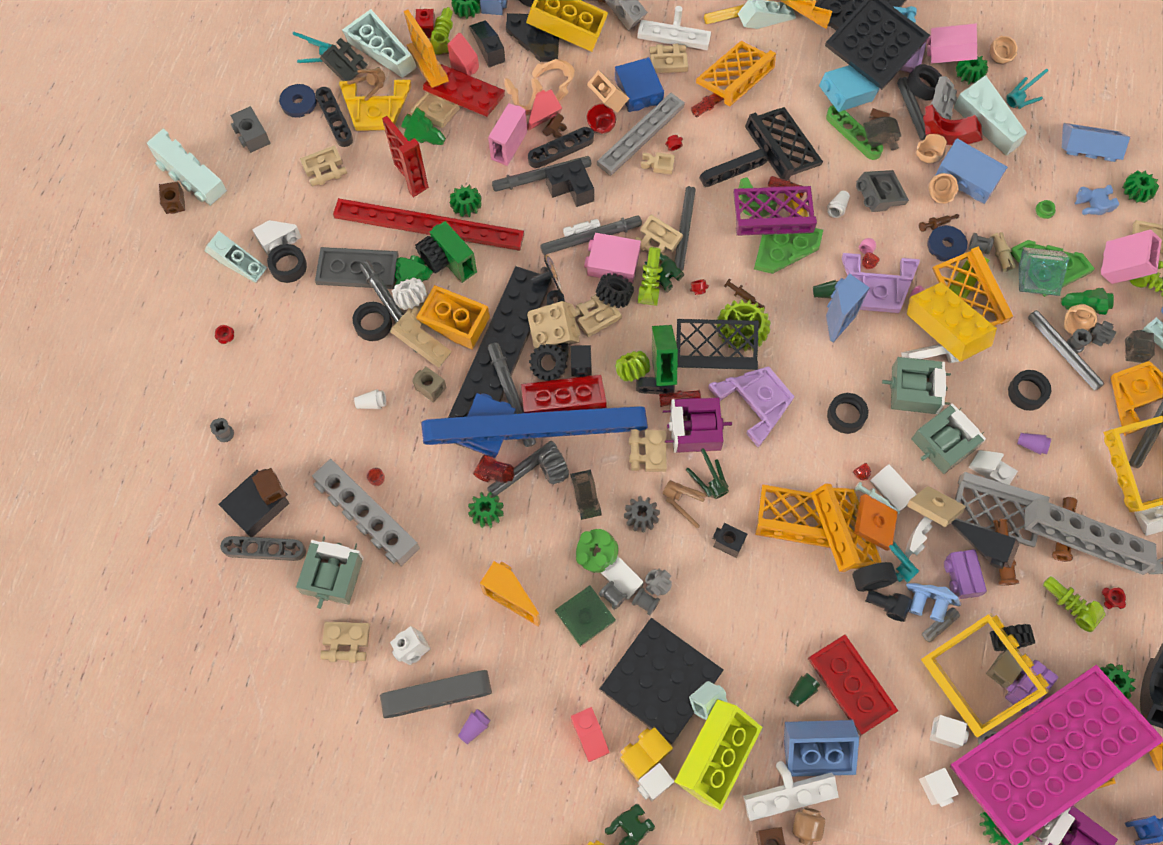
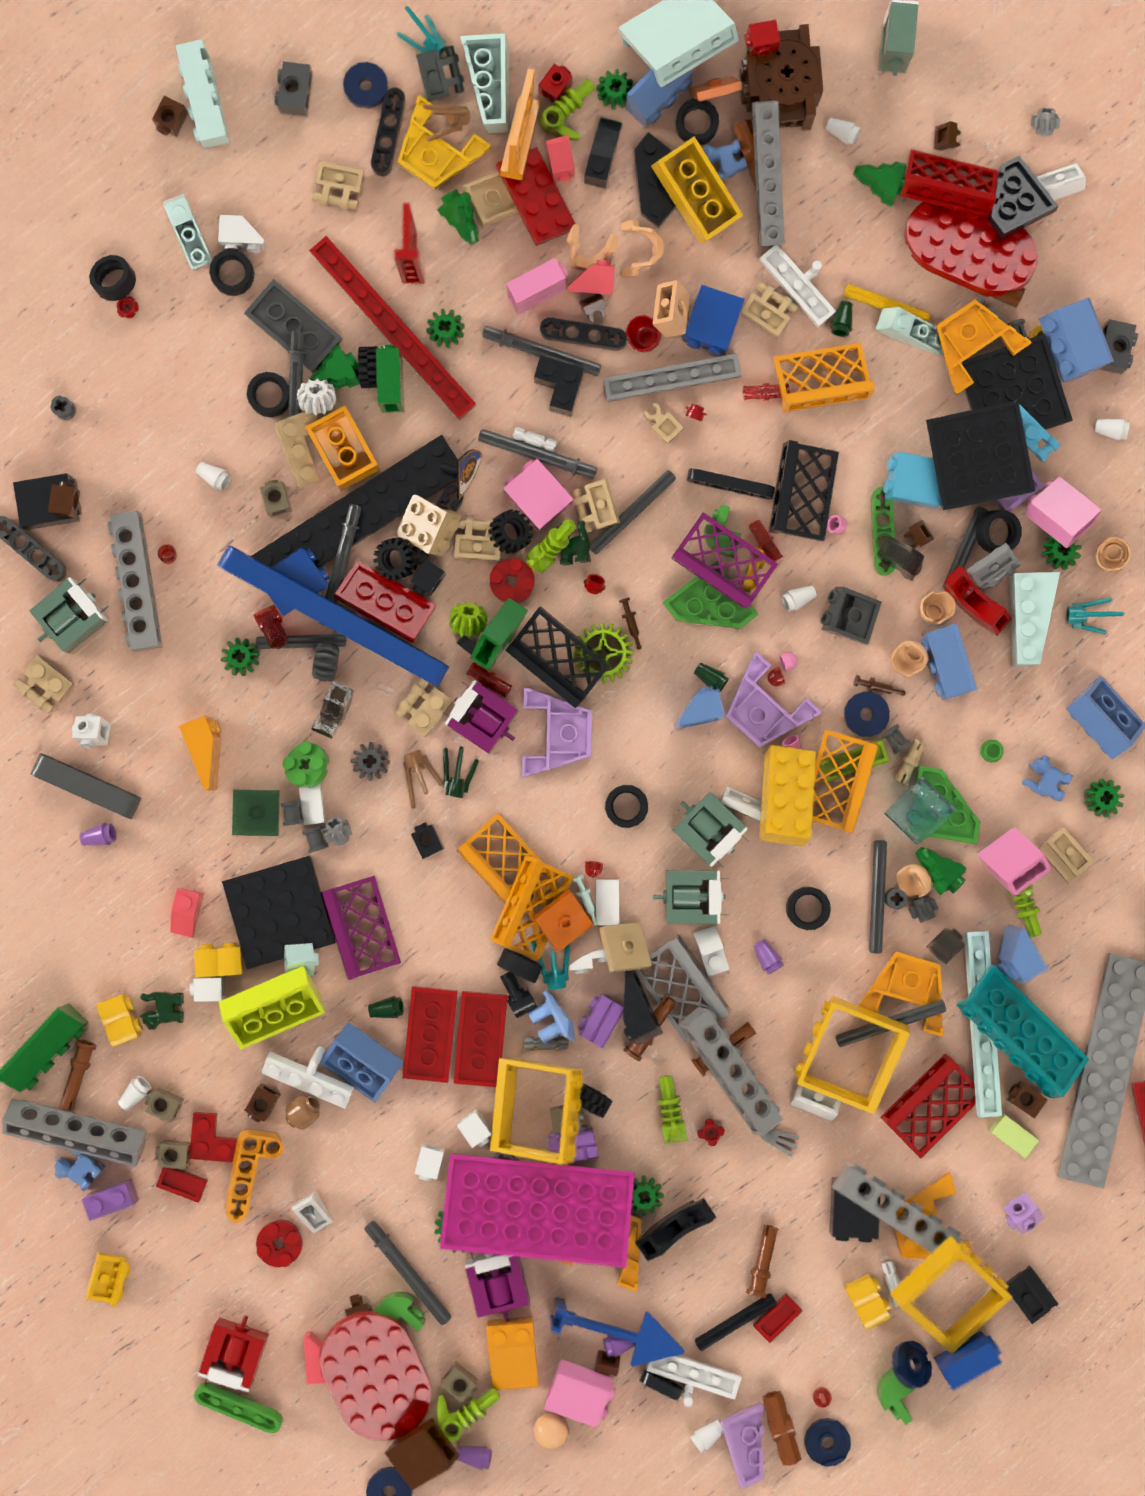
camera: 35 degrees right, 20 degrees up
none -> black tyre [89,255,136,301]
none -> magenta fence [321,876,401,980]
none -> red plate [454,991,508,1087]
none -> red plate [490,558,535,603]
none -> bright pink hinge [827,515,847,534]
none -> dark green cone [830,301,853,337]

